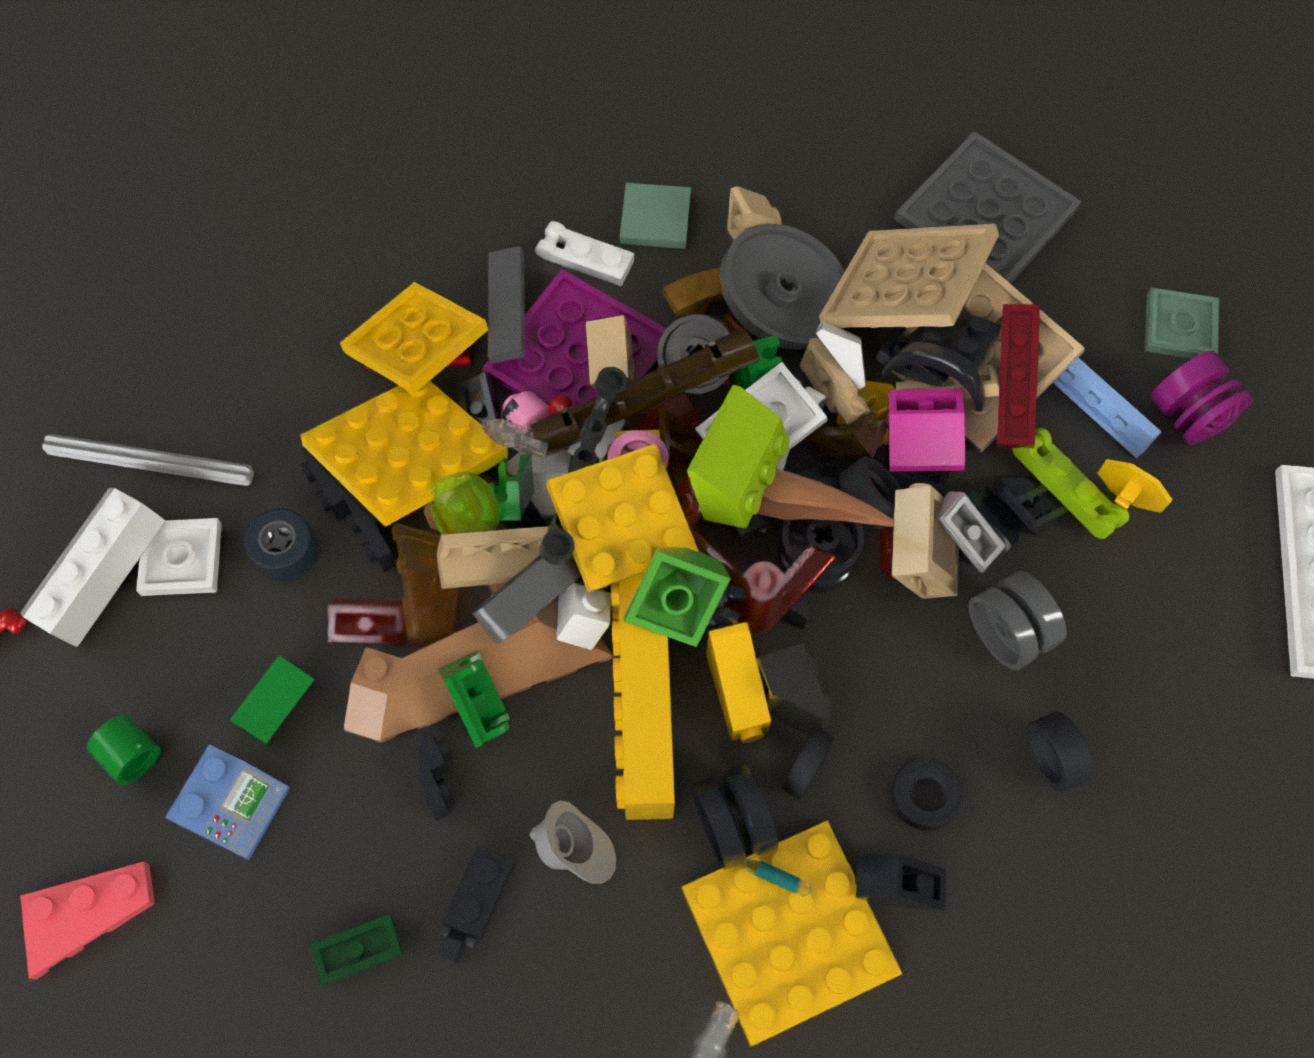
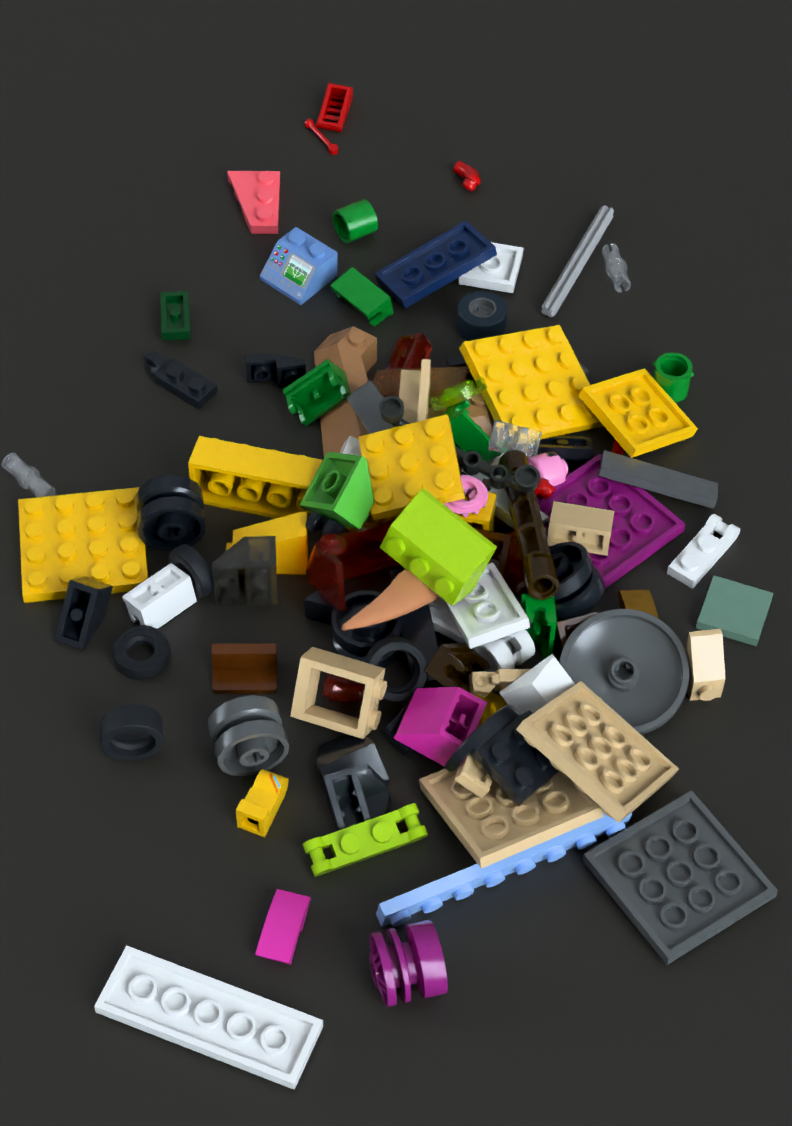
camera: 105 degrees right, 15 degrees down
white slope [20,488,166,647] -> none
light grey piece [529,801,617,884] -> none
teal piece [746,858,811,896] -> none
light grey slope [937,491,1006,572] -> none
dark red plate [997,304,1040,448] -> none
yellow piece [1097,459,1172,513] -> none
sand green tile [1144,287,1219,359] -> none
none -> white hinge [122,563,197,629]
none -> reddish brown panel [211,643,277,694]
none -> yellow leg [236,769,289,838]
none -> dark pink slope [255,889,311,965]
none -> dark blue plate [374,220,497,309]
none -> clear pin [601,243,631,293]
none -> green piece [653,352,694,403]

